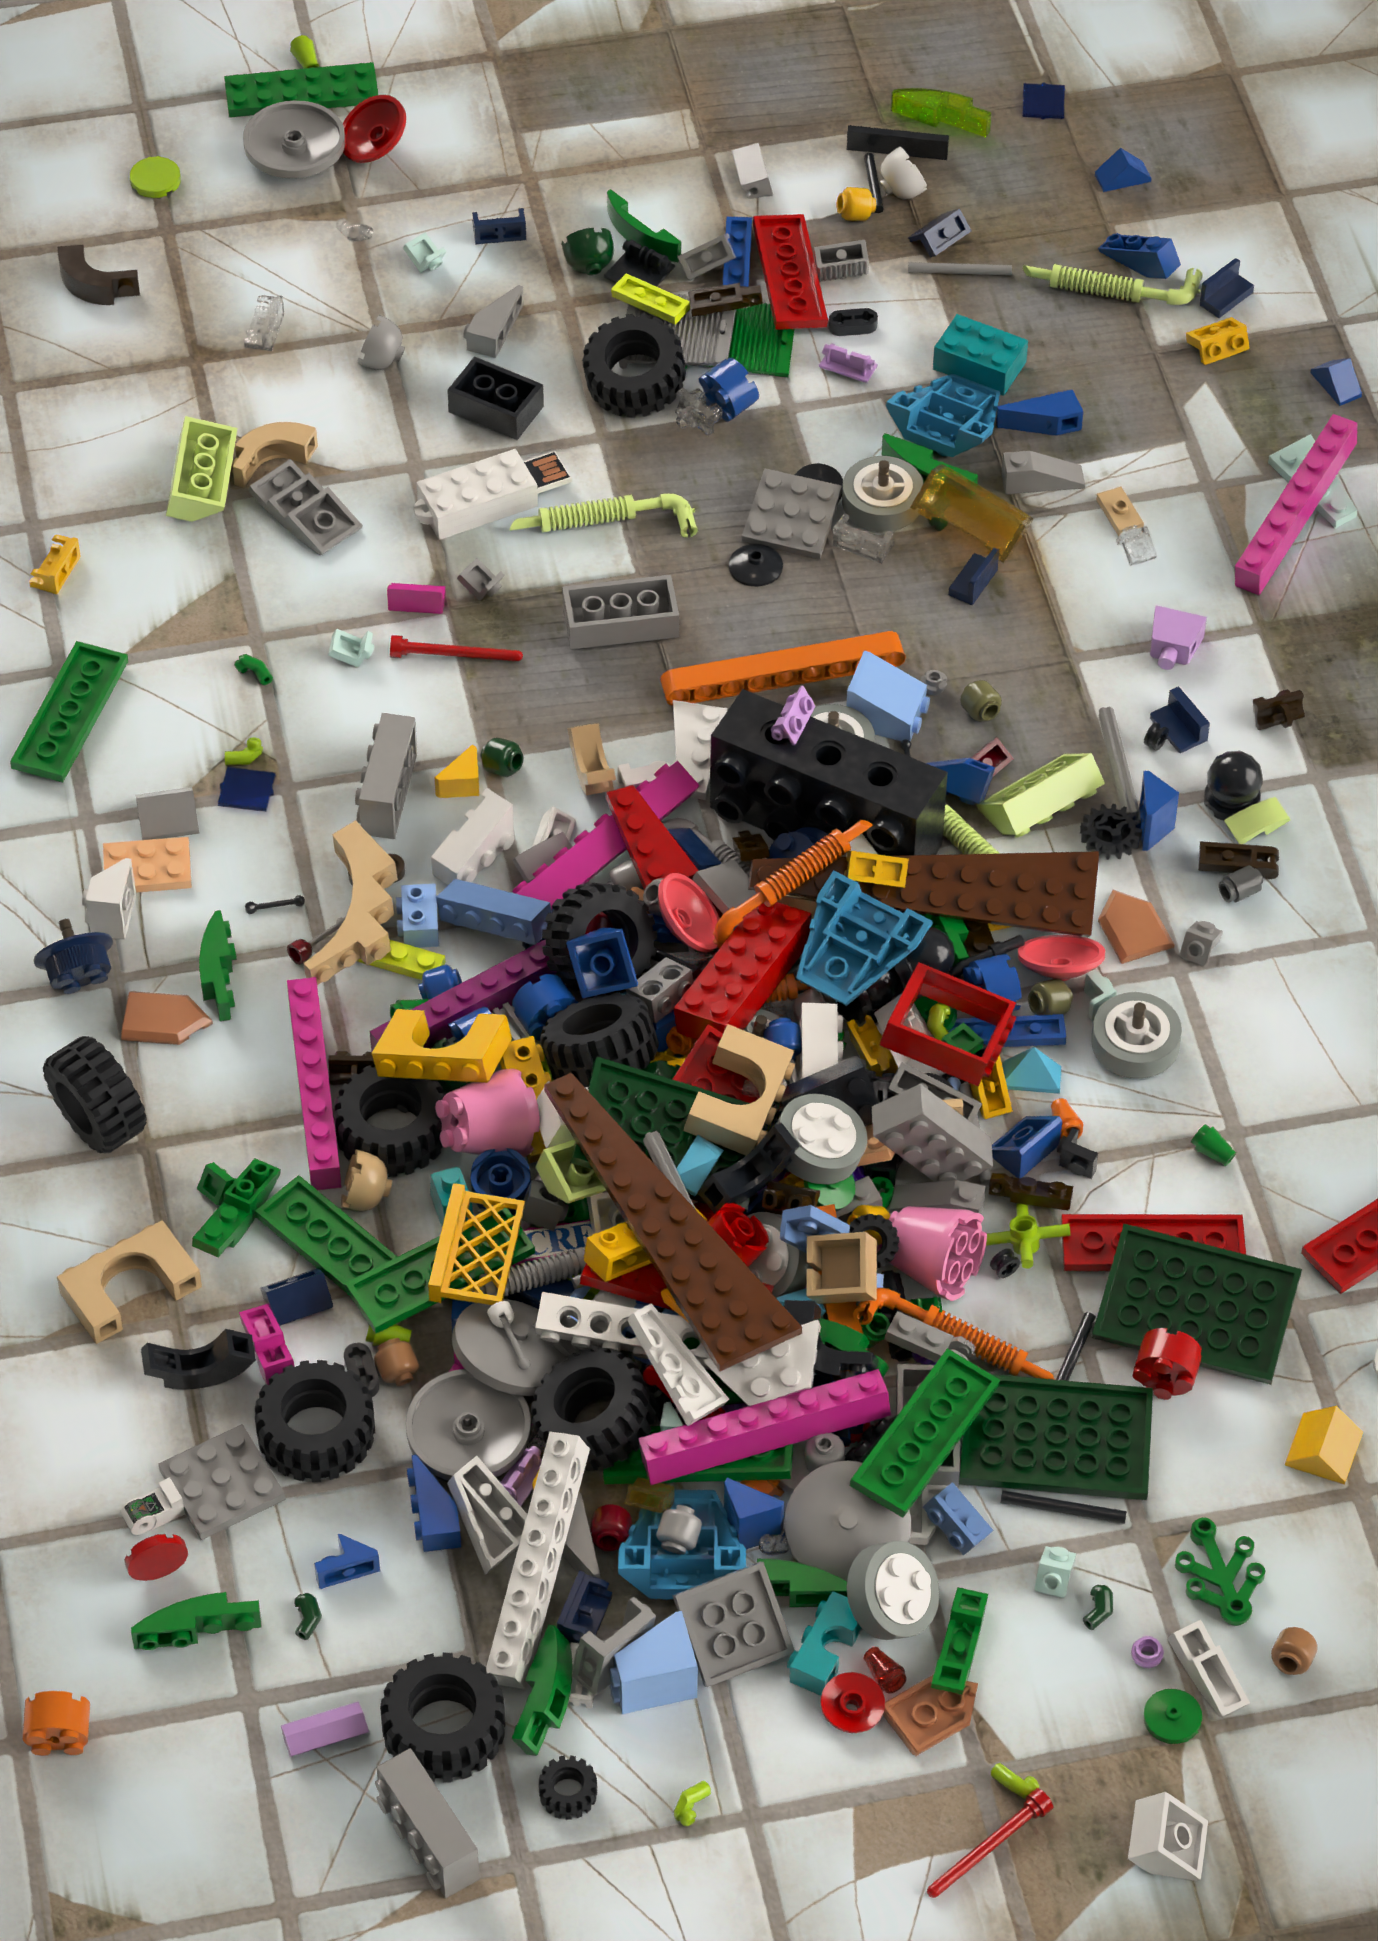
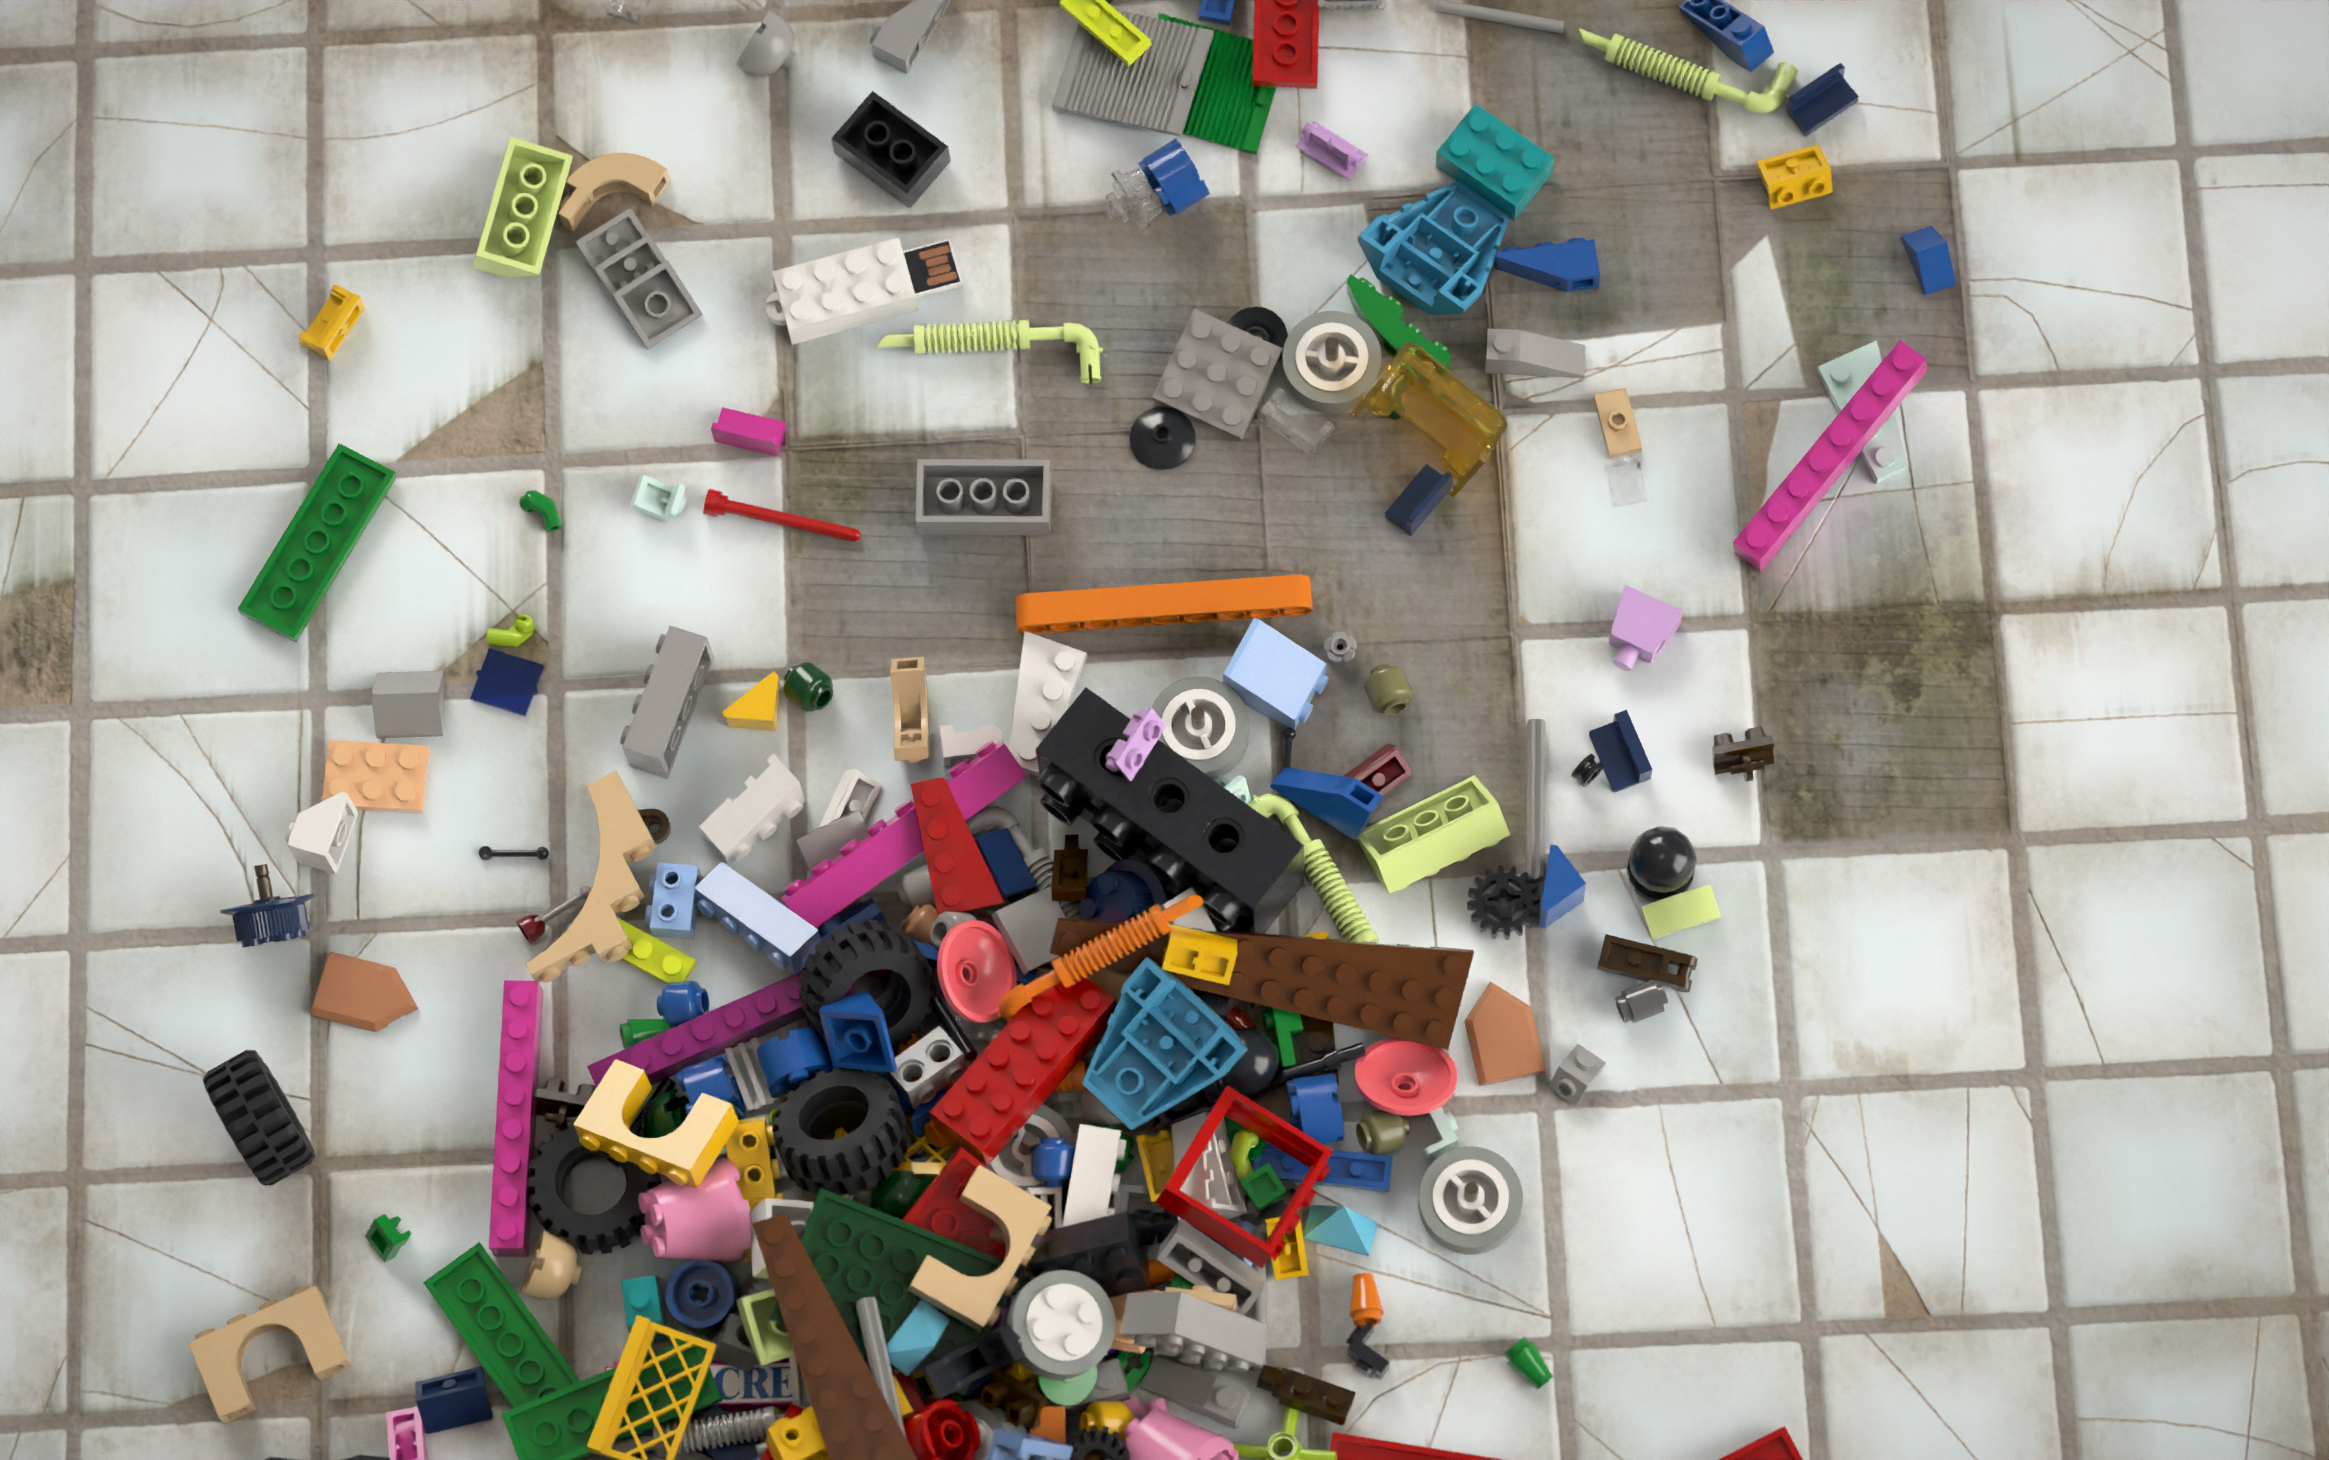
camera: 15 degrees right, 20 degrees up
green slope [192,1158,281,1257] -> none
green slope [199,910,237,1022] -> none
light grey bracket [456,558,505,601] -> none
black tyre [582,314,686,418] -> none
dark brown hinge [688,283,763,317] -> none
black beam [828,308,878,336] -> none
blue slope [992,1116,1062,1178] -> none

